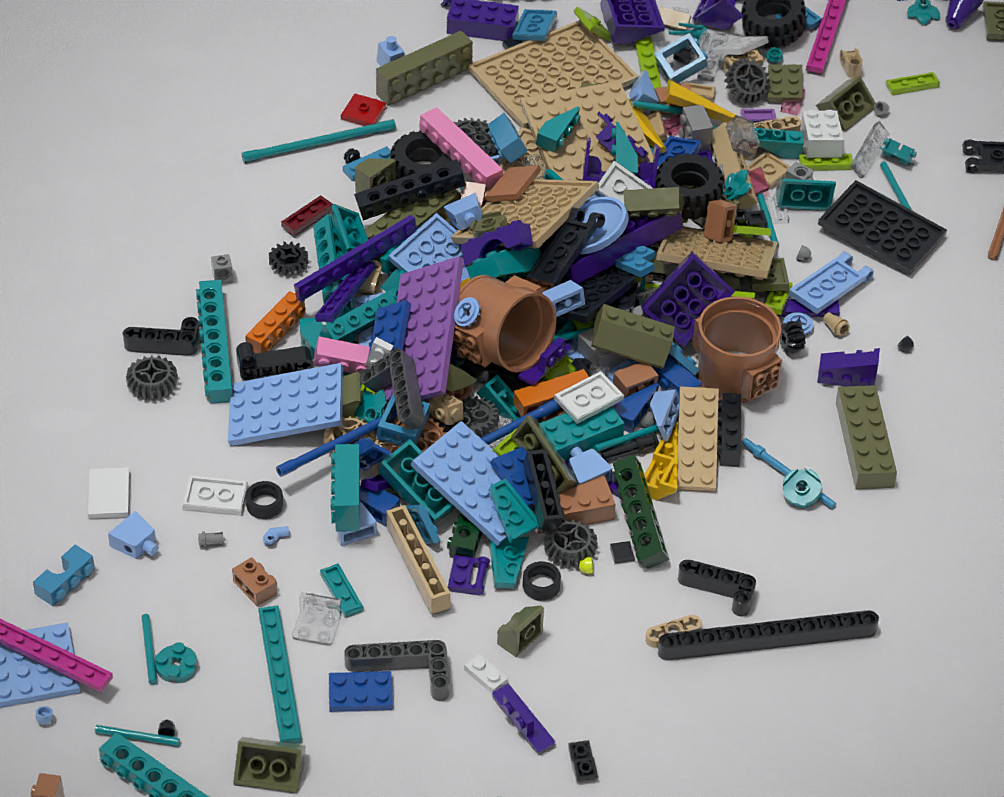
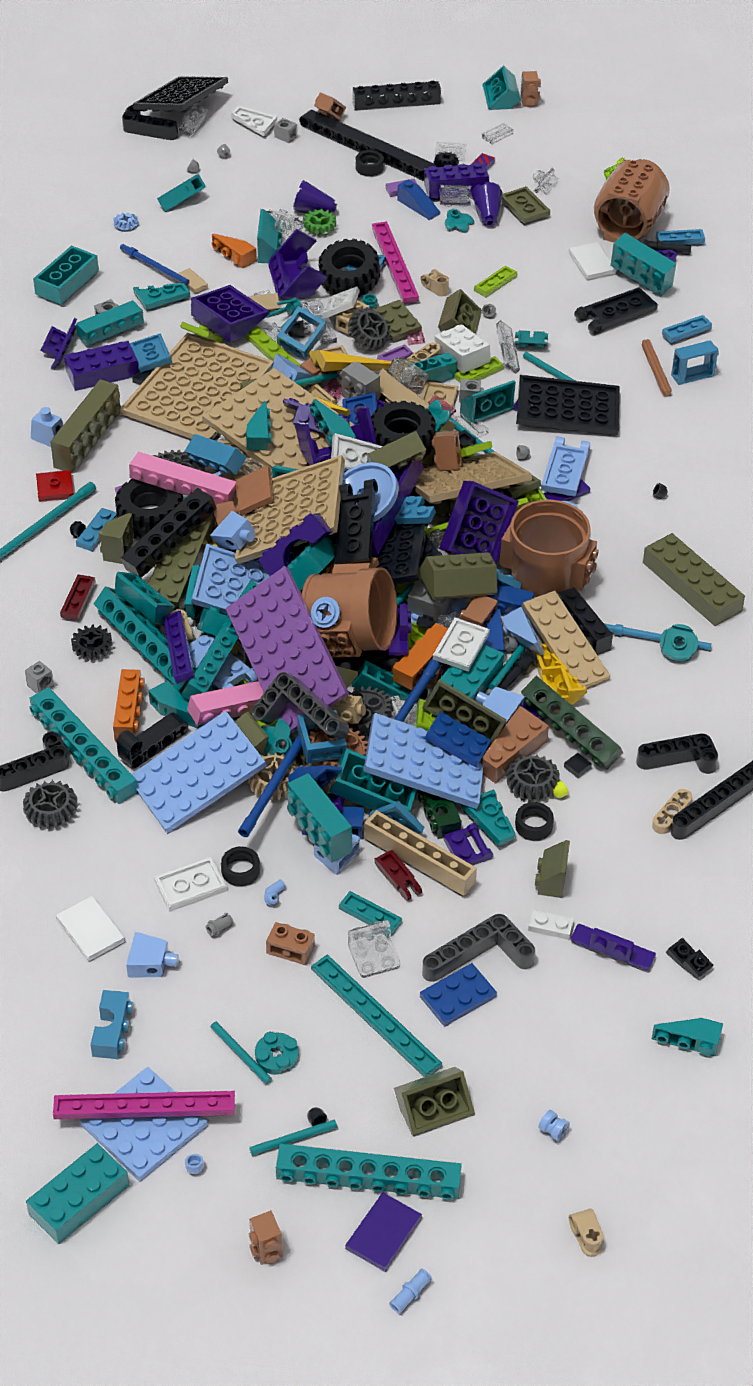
camera: 30 degrees left, 0 degrees up
dark purple plate [294,215,417,302] -> none
white plate [365,337,393,367] -> none
blue plate [368,300,411,356] -> none
olive plate [470,211,508,238] -> none
teal wing [488,478,539,543] -> none
black brick [523,449,565,532] -> none
light blue brick [543,280,585,317] -> none
dark purple wedge [817,348,880,387] -> none
tan cone [823,312,850,336] -> none
none -> dark red hinge [374,850,422,901]

